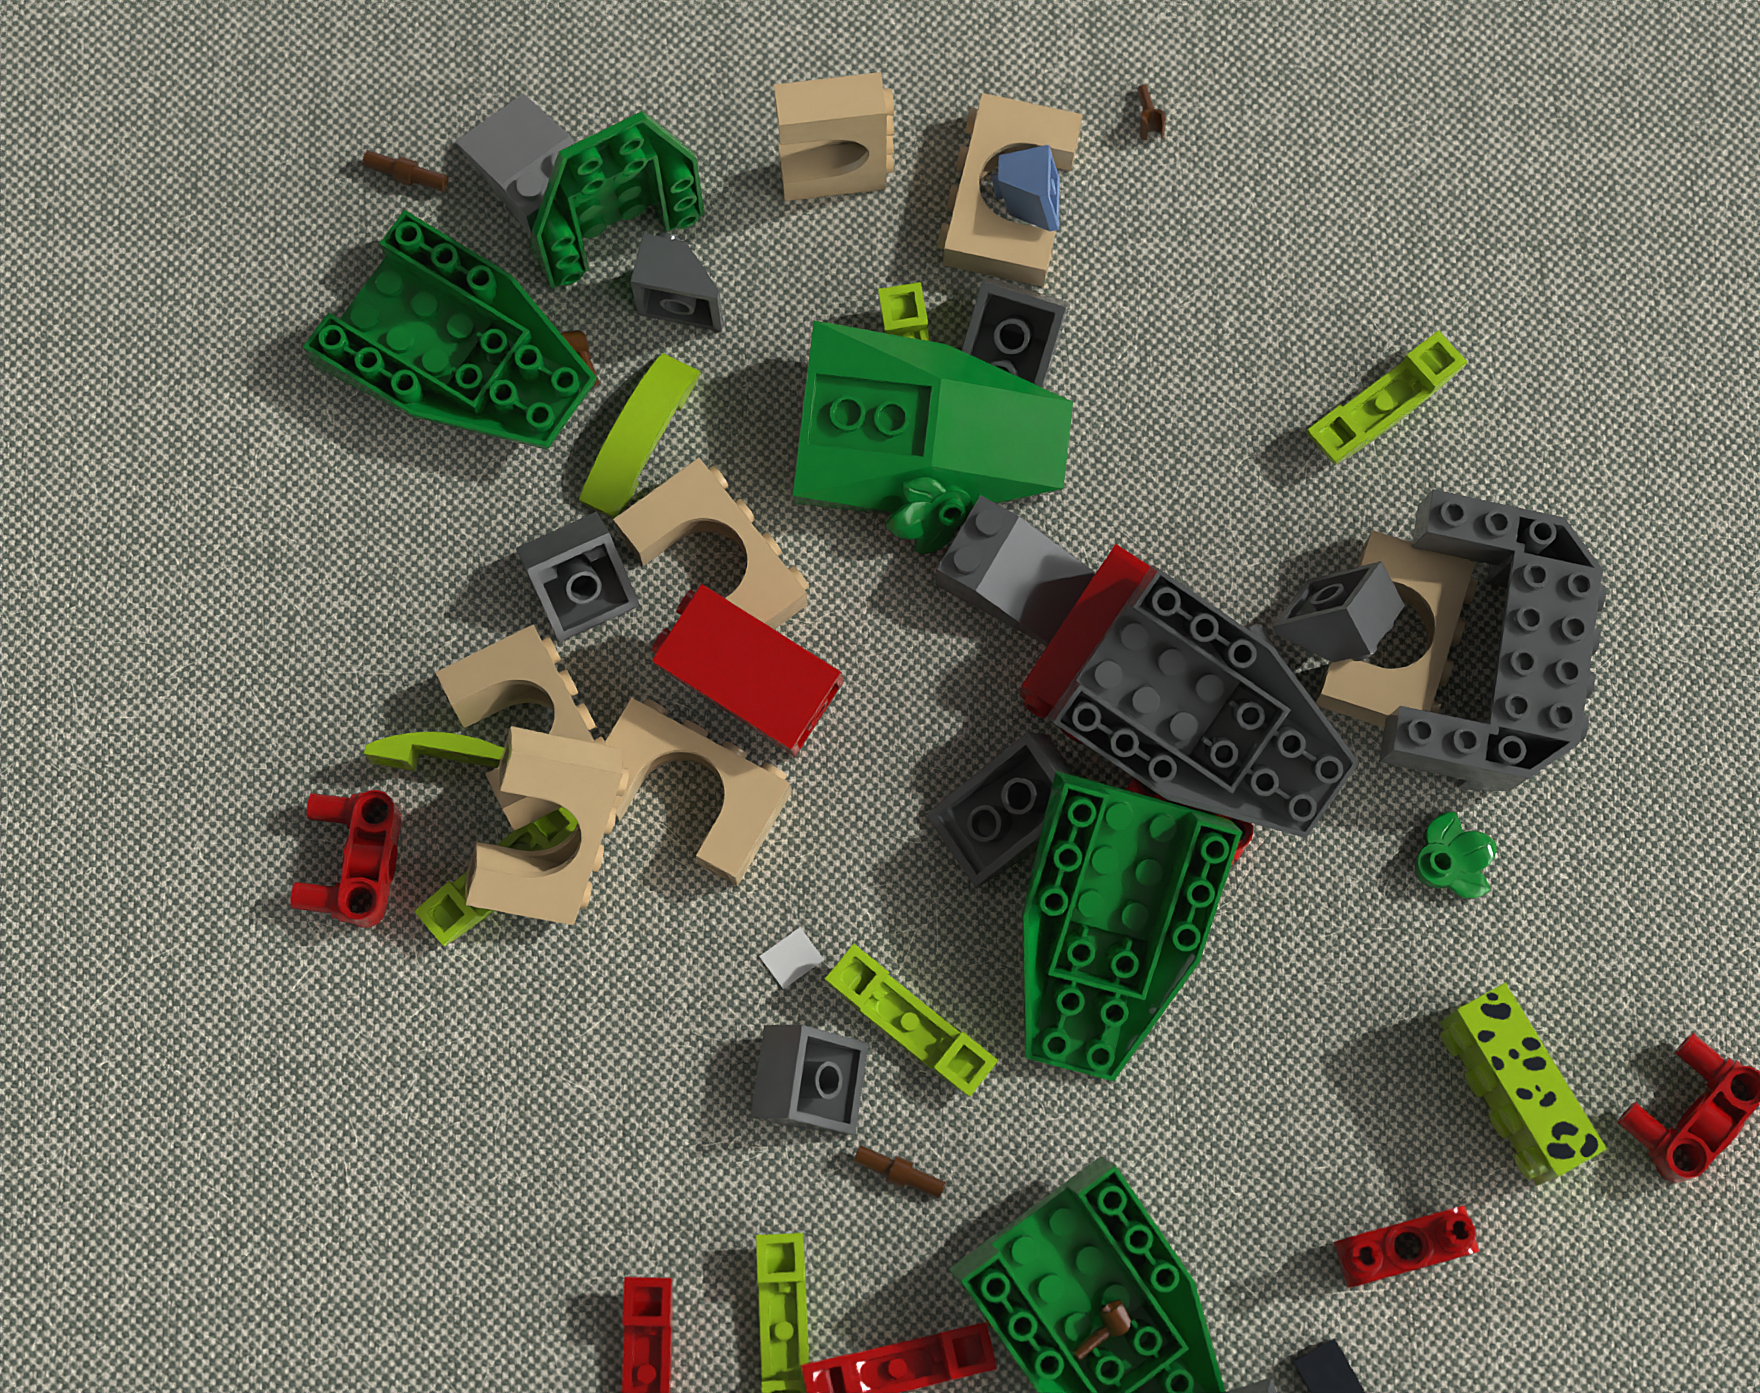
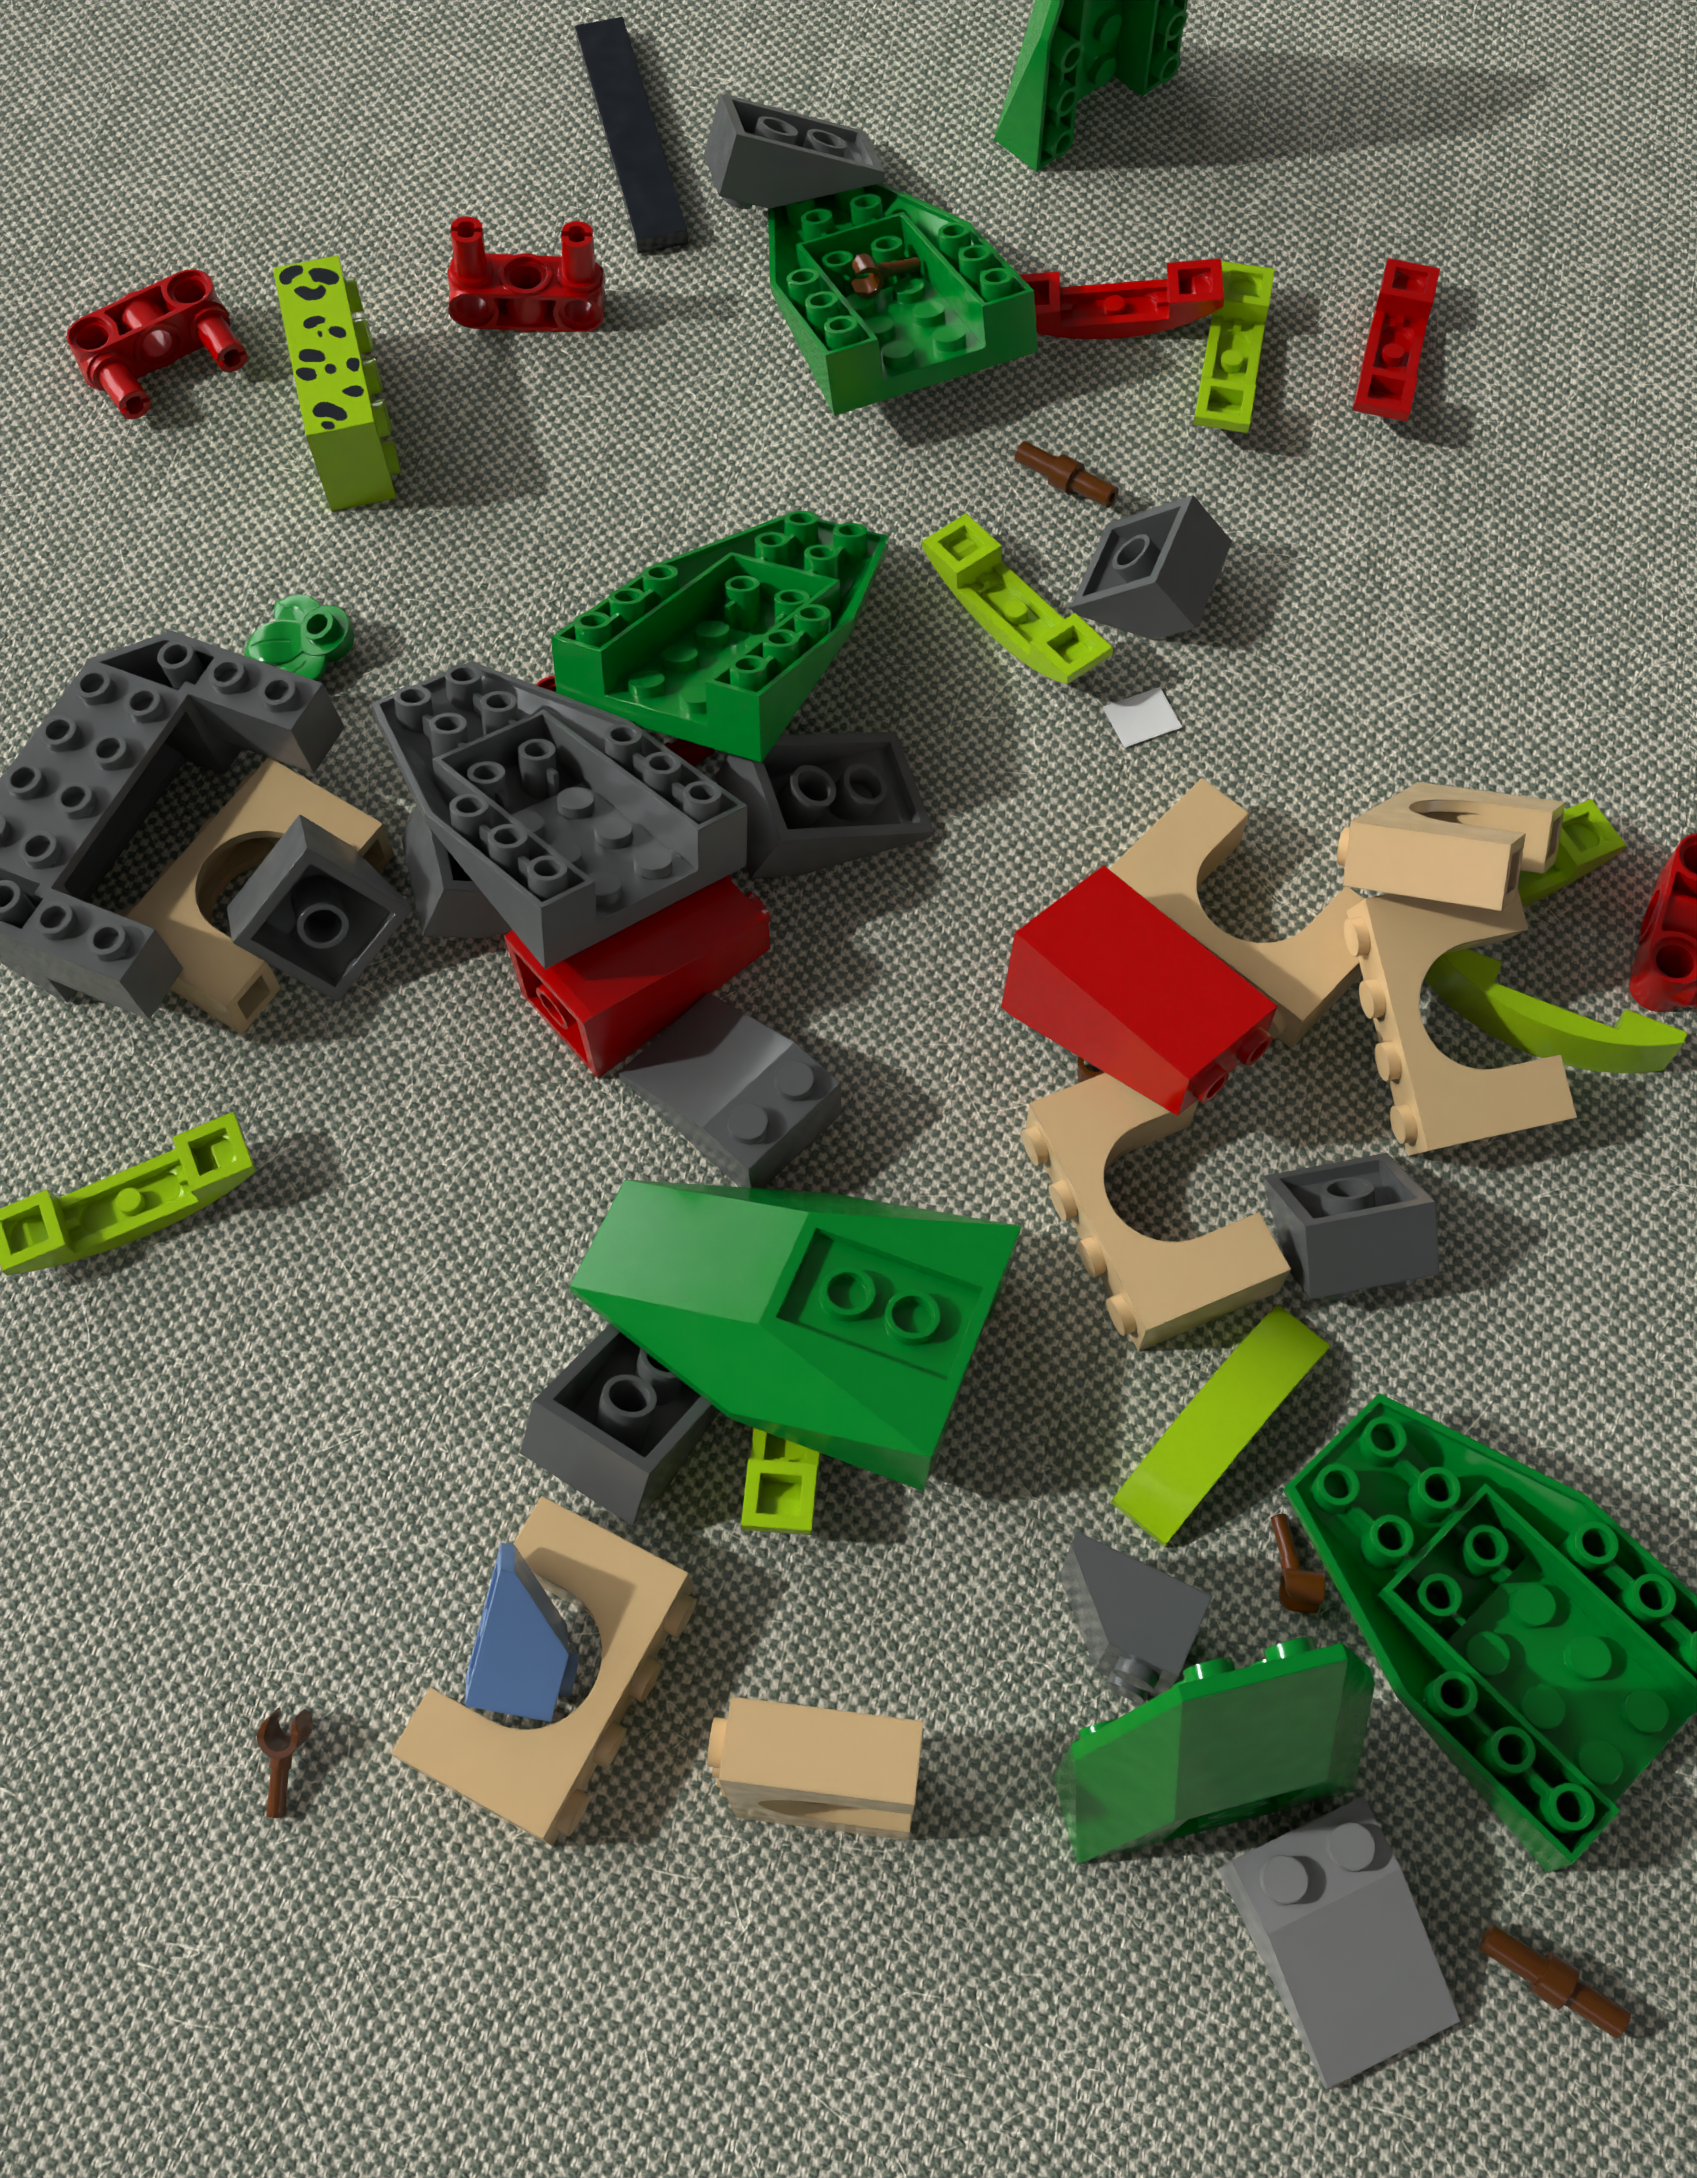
camera: 165 degrees left, 10 degrees down
green plate [885,477,973,554] -> none

